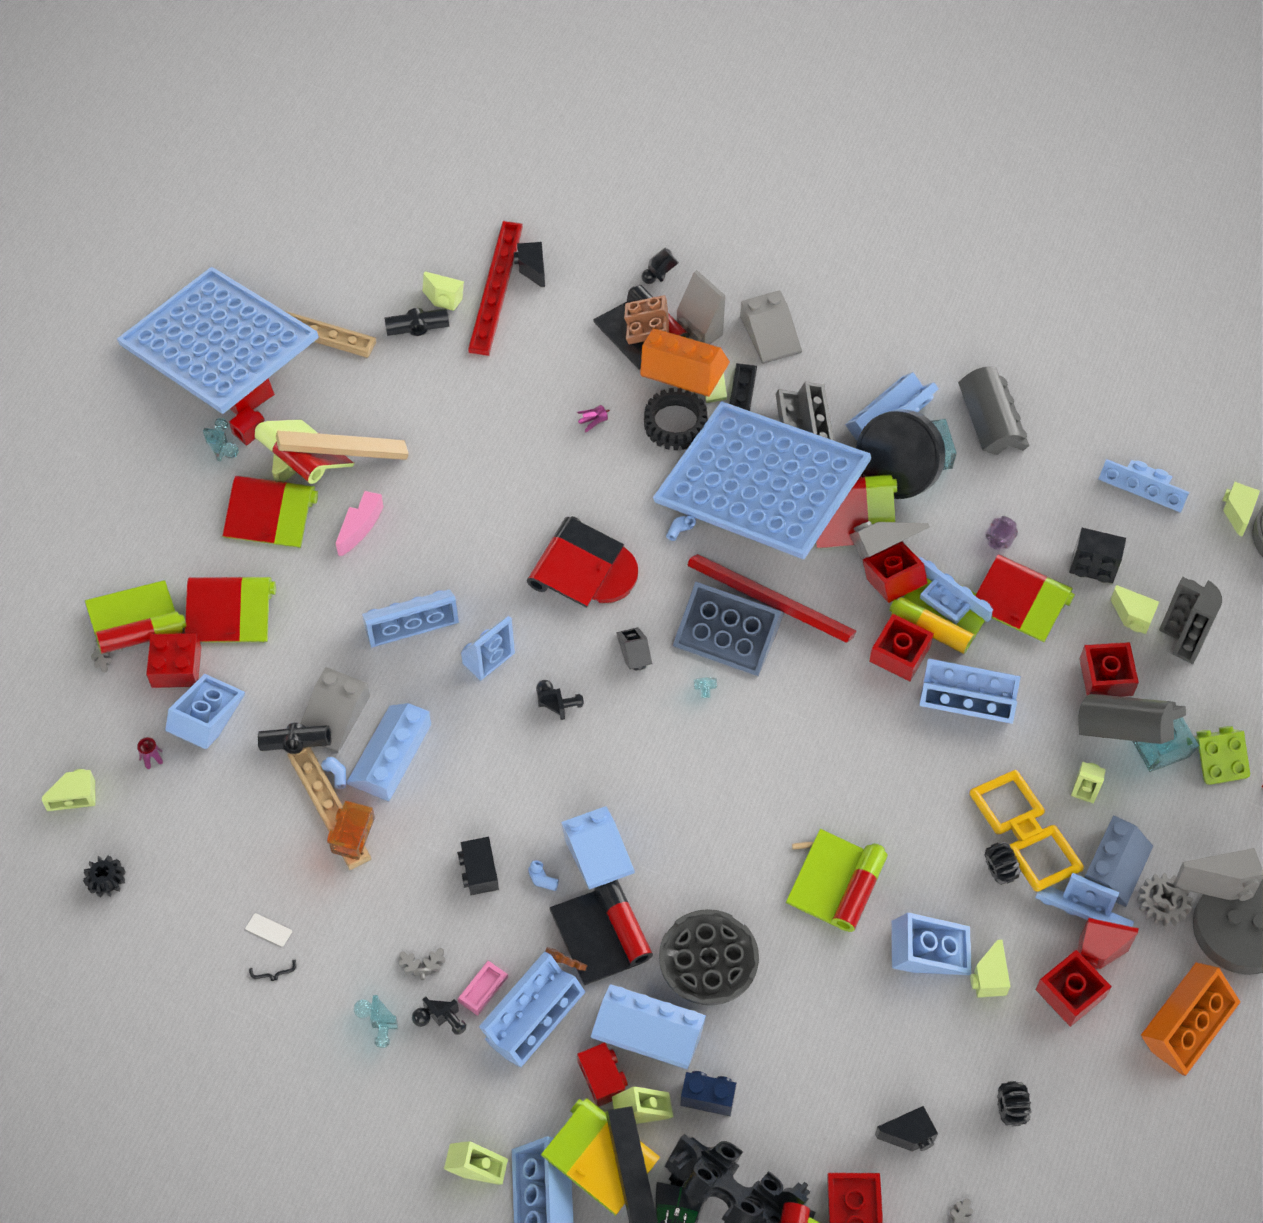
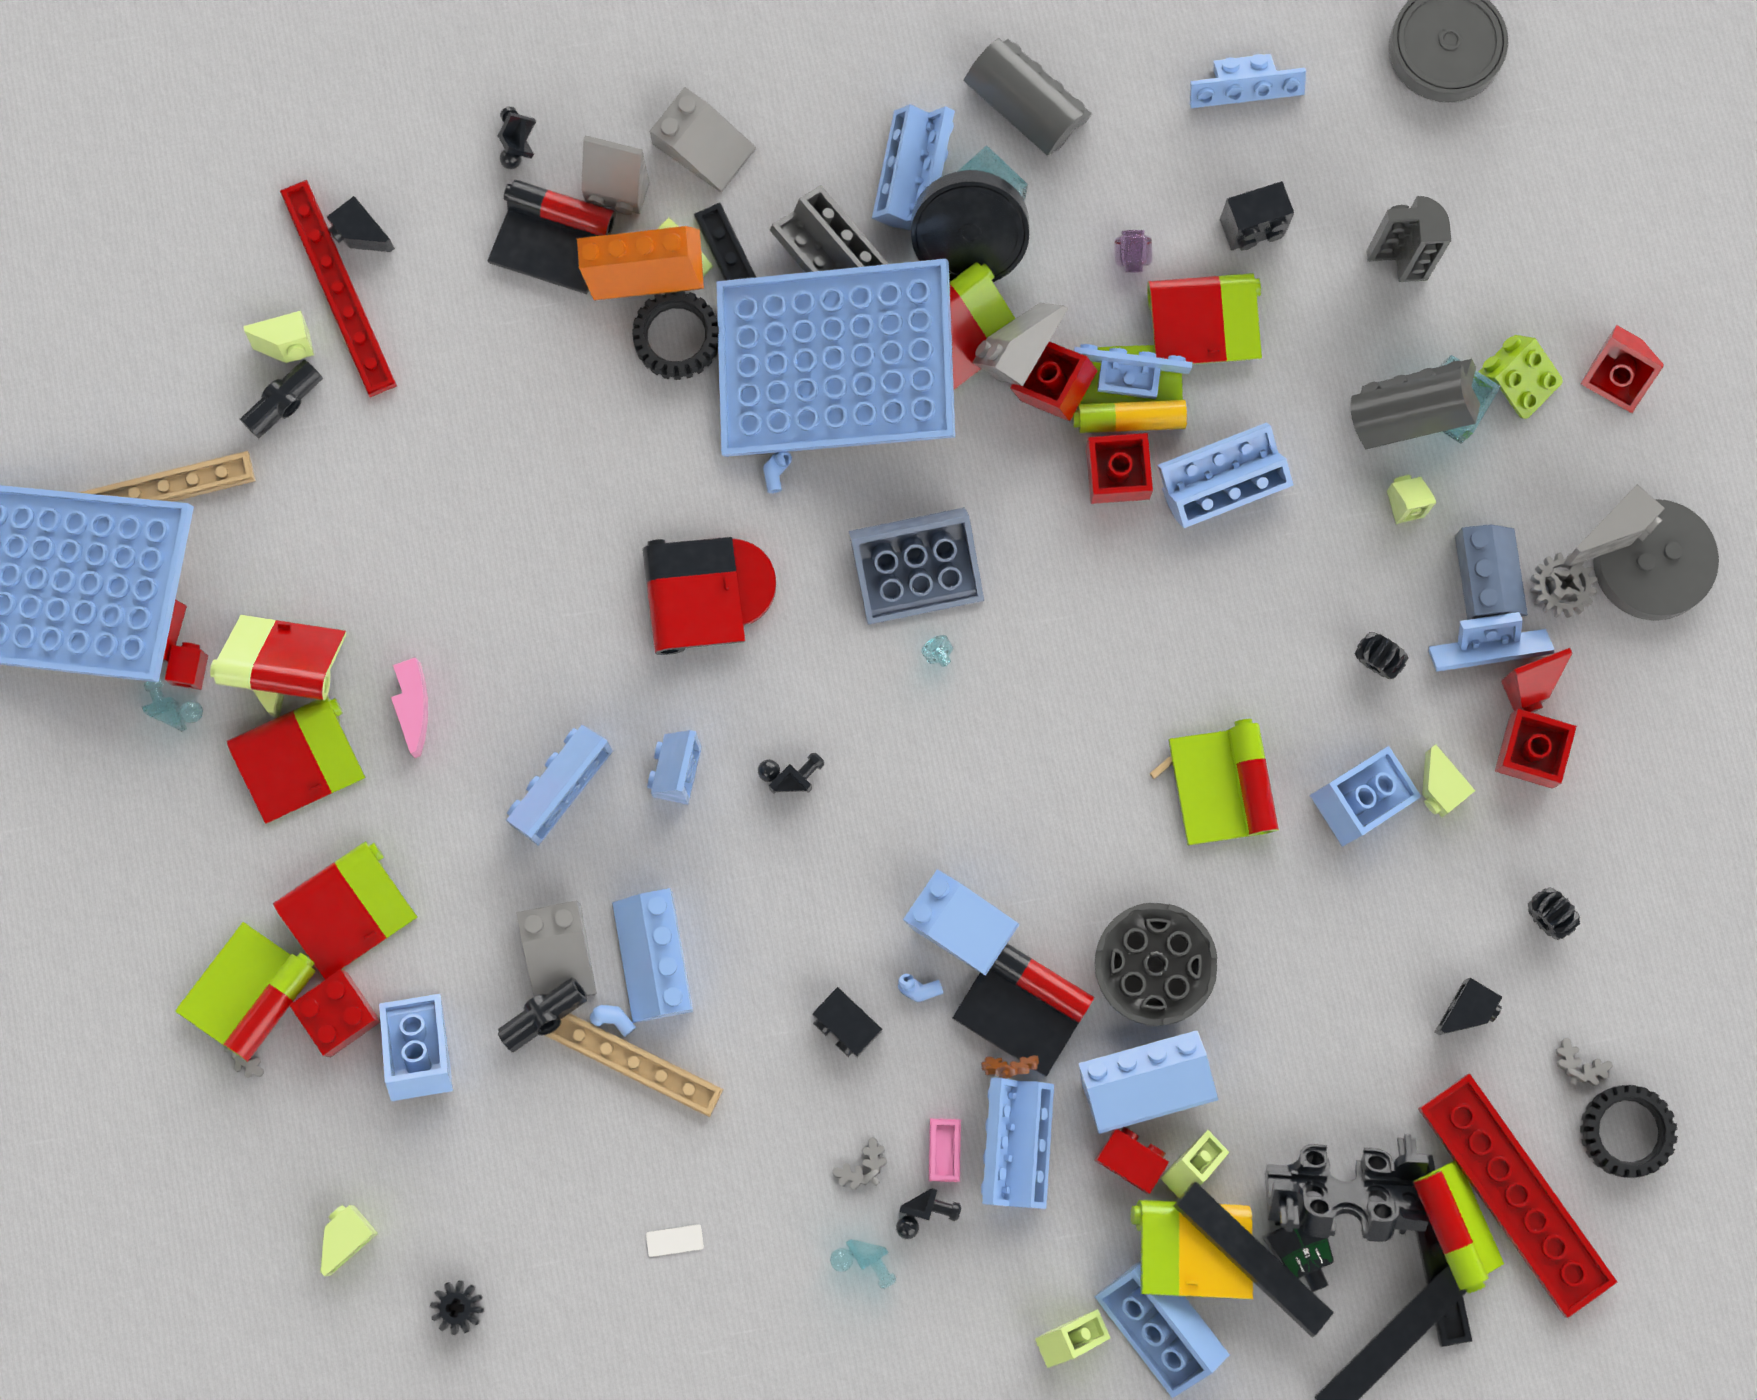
camera: 35 degrees left, 20 degrees up
piece [137,737,163,769] -> none
black piece [249,960,296,981] -> none
tan tile [276,430,409,460] -> none
clear orange brick [327,801,375,860] -> none
flat silver piece [577,405,610,433] -> none
slope [616,627,652,671] -> none
nougat slope [624,295,669,344] -> none
dark blue brick [680,1071,737,1117] -> none
red tile [687,554,856,643] -> none
yellow bar [969,770,1084,892] -> none
red brick [1079,642,1139,697] -> none
yellowish green slope [1111,585,1159,634] -> none
orange slope [1141,962,1240,1076] -> none
yellowish green slope [1222,482,1260,536] -> none

